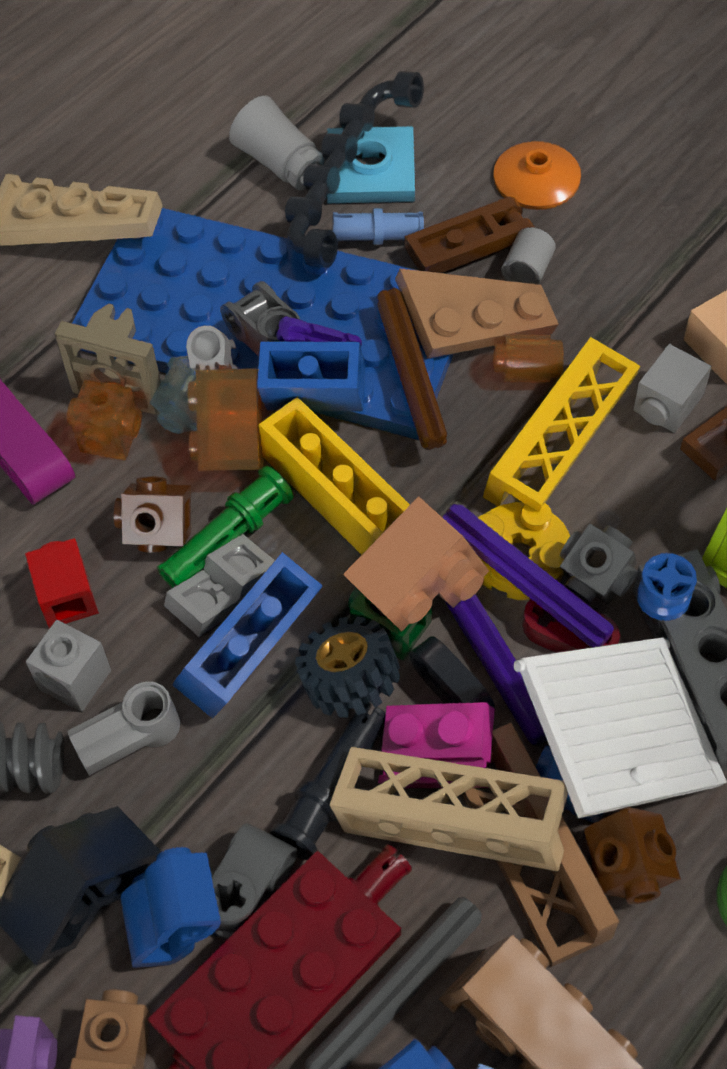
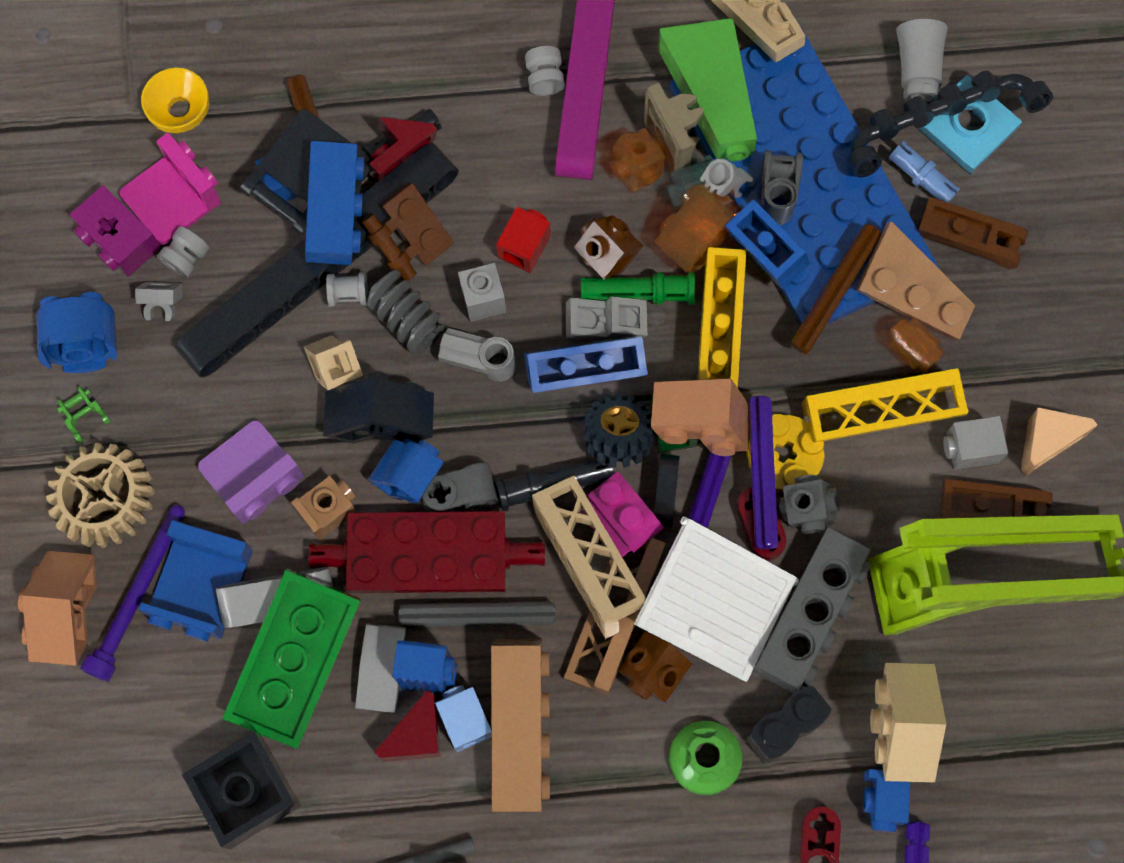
camera: 45 degrees right, 15 degrees up
dark purple axle [276,316,362,346] -> none
orange dish [493,141,581,210] -> none
light grey beam [501,227,556,285] -> none
blue wheel [637,553,697,621] -> none
none -> bright green slope [658,18,757,161]

